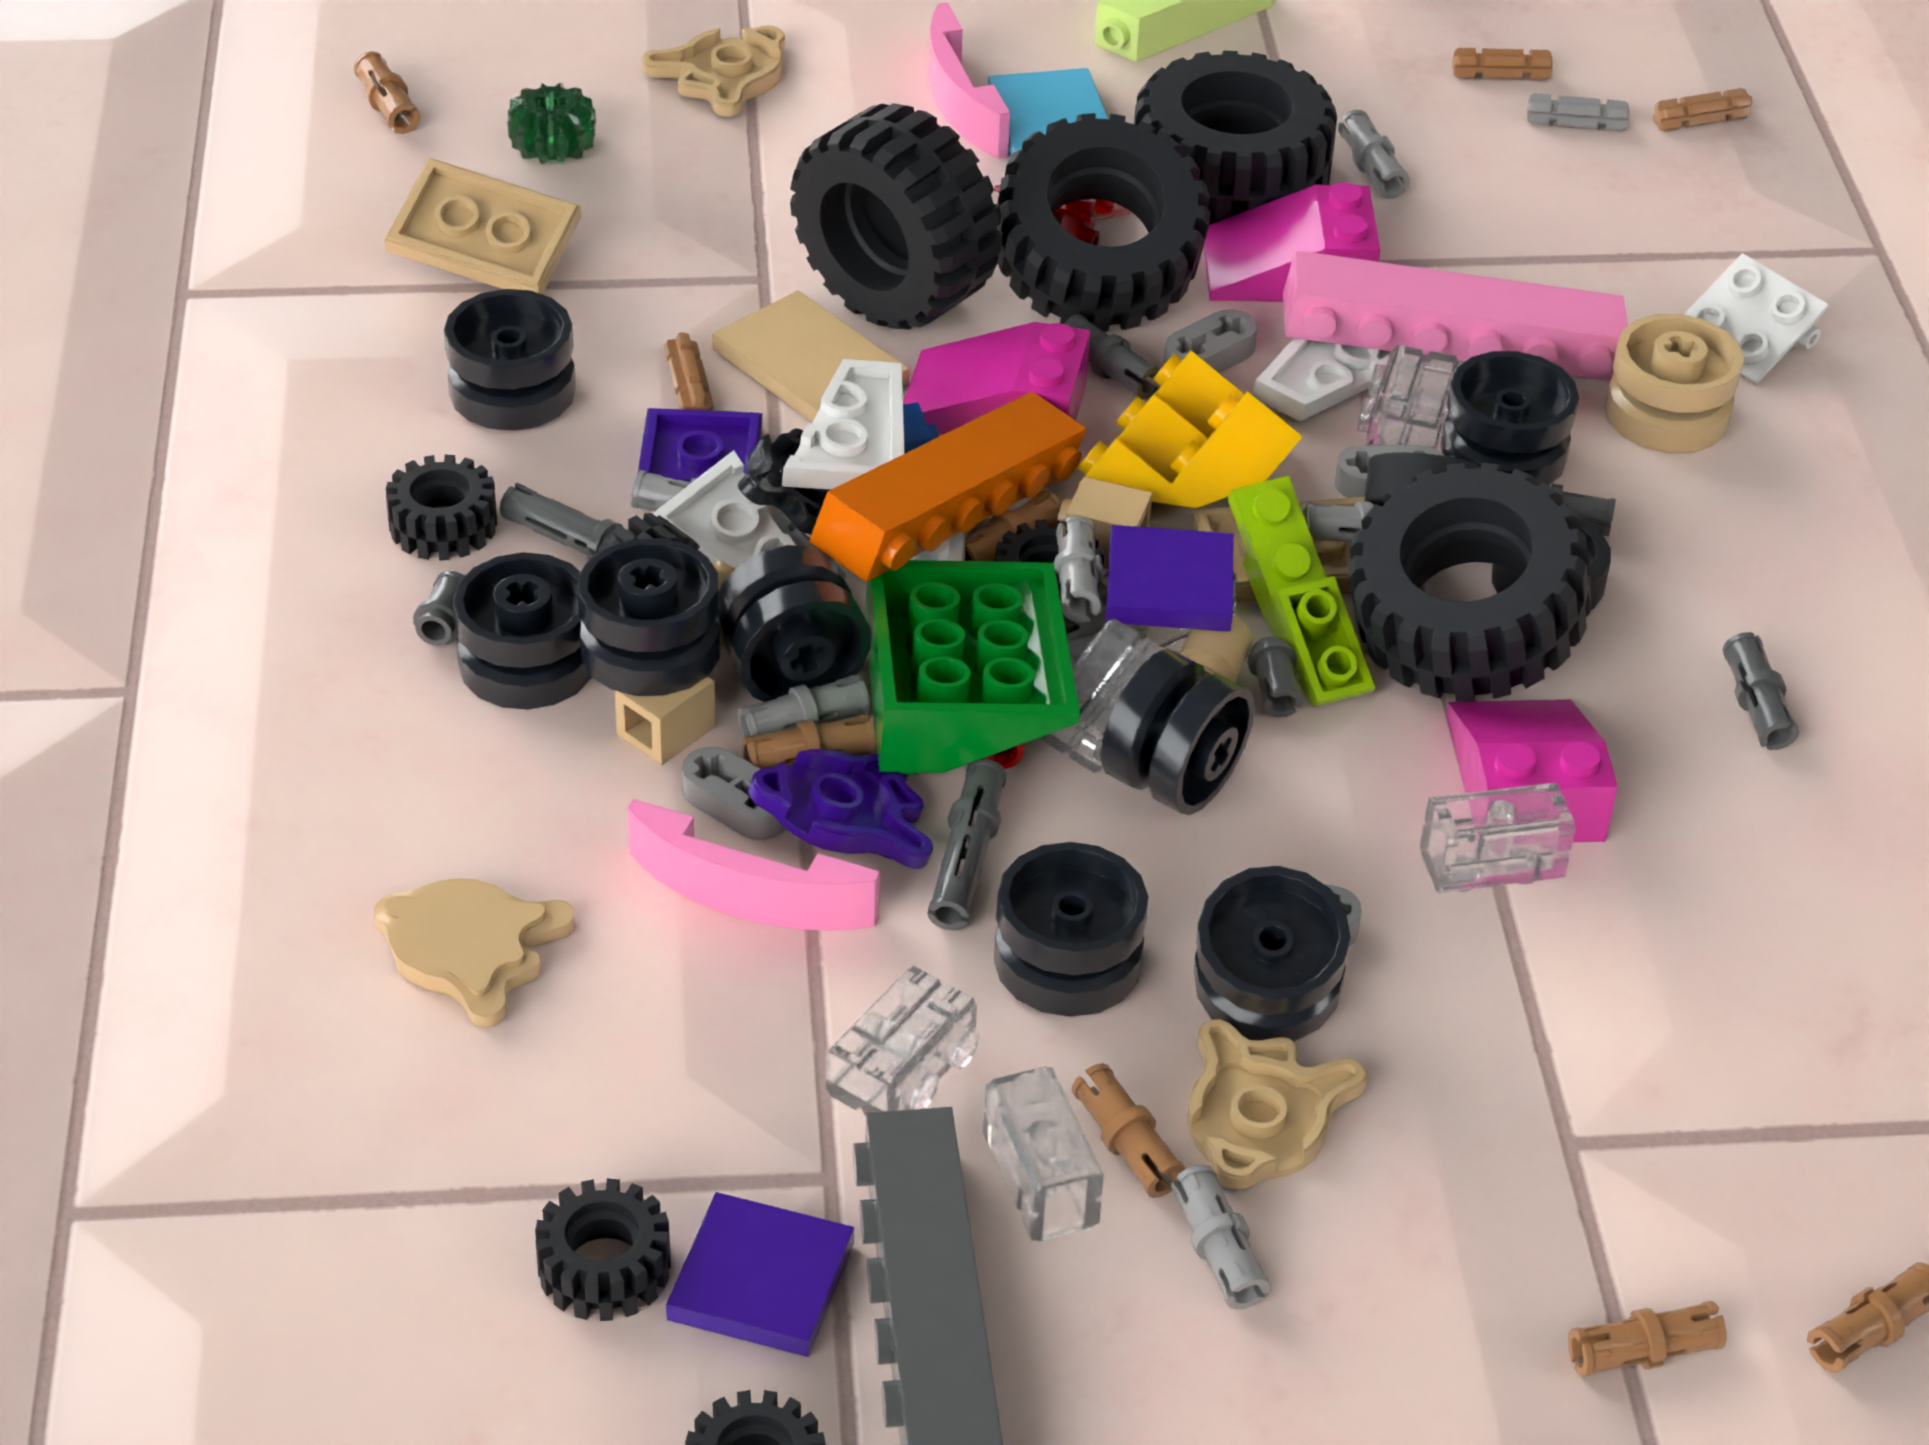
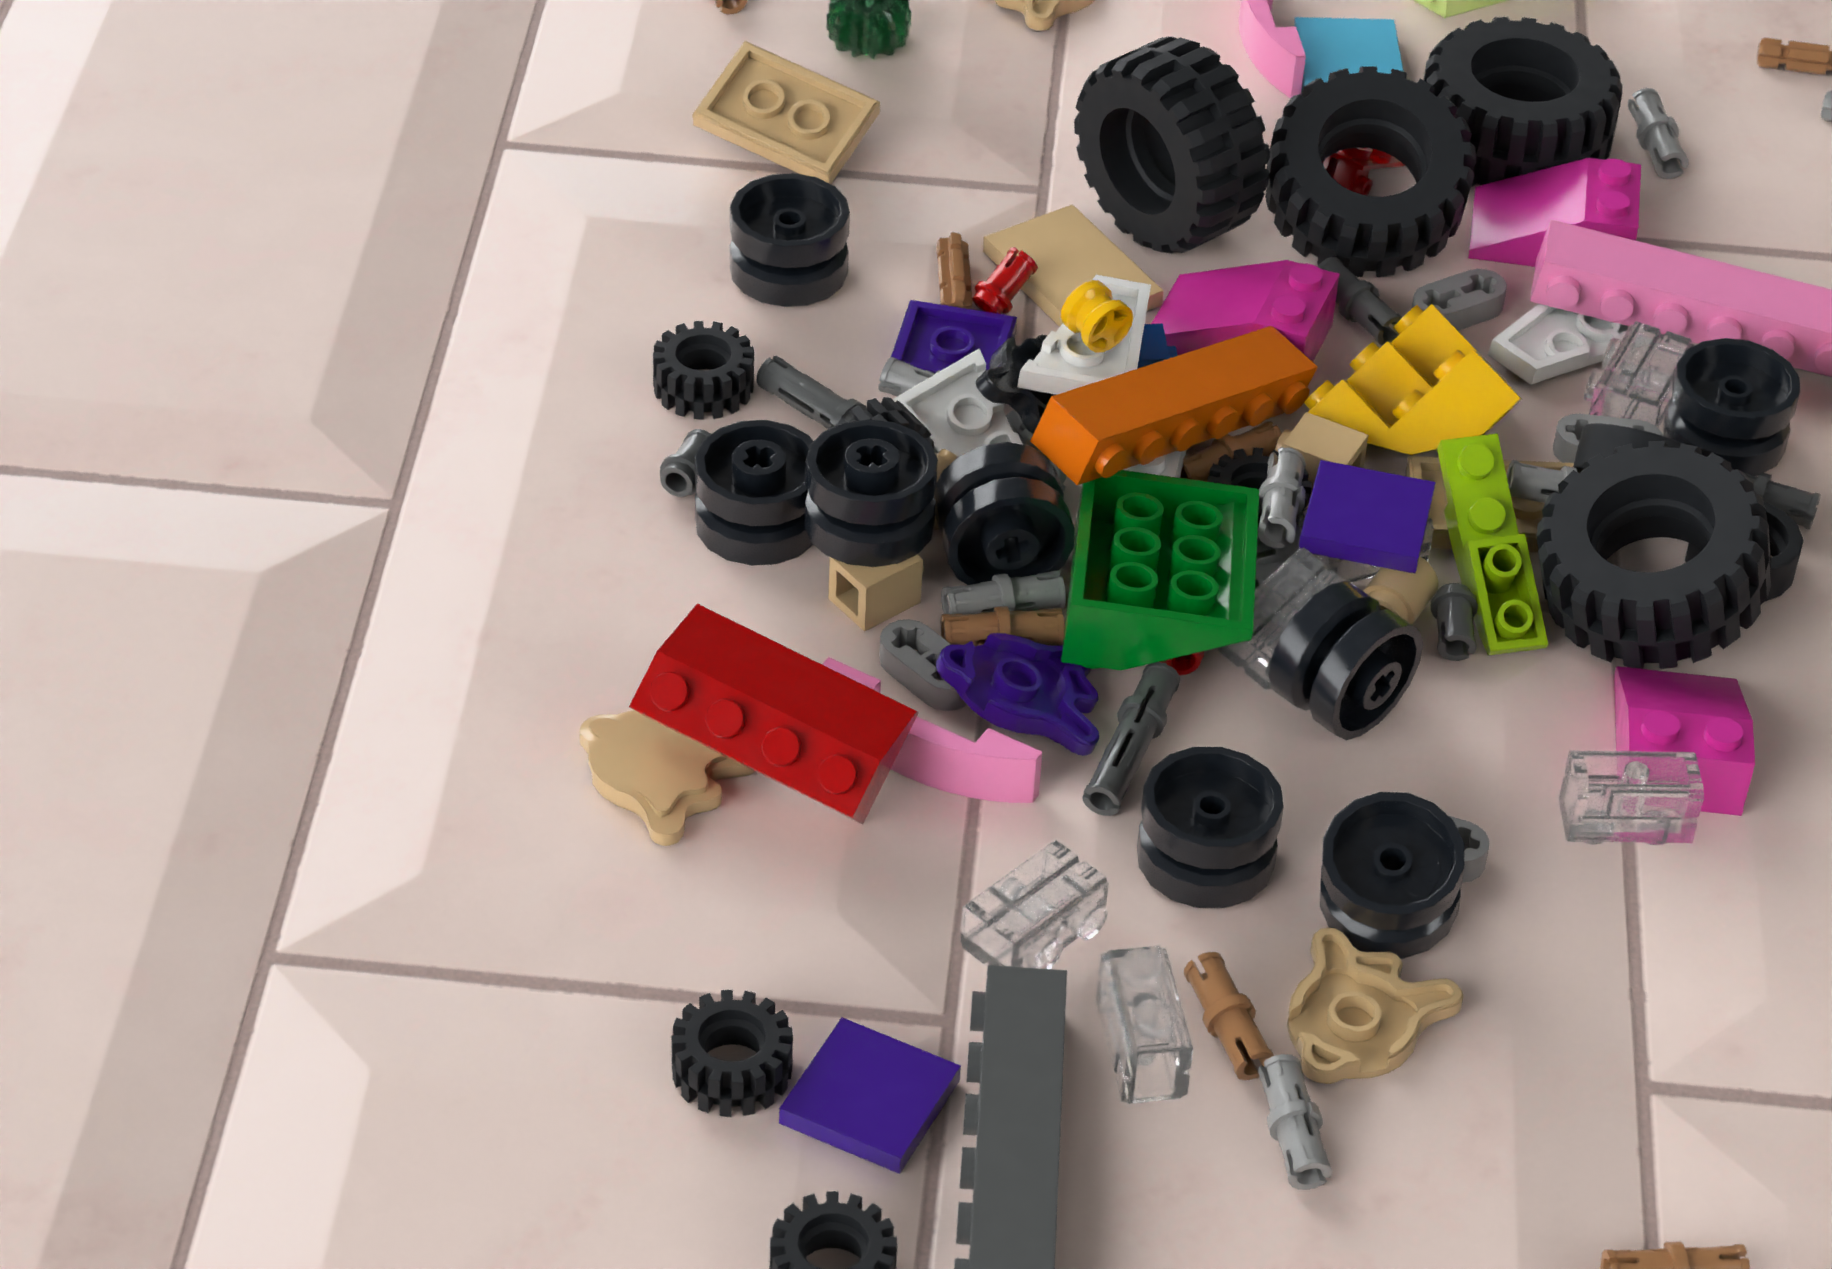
camera: 10 degrees right, 0 degrees up
none -> red slope [629,603,919,825]
none -> red pin [972,247,1038,314]
none -> yellow wheel [1060,280,1133,353]

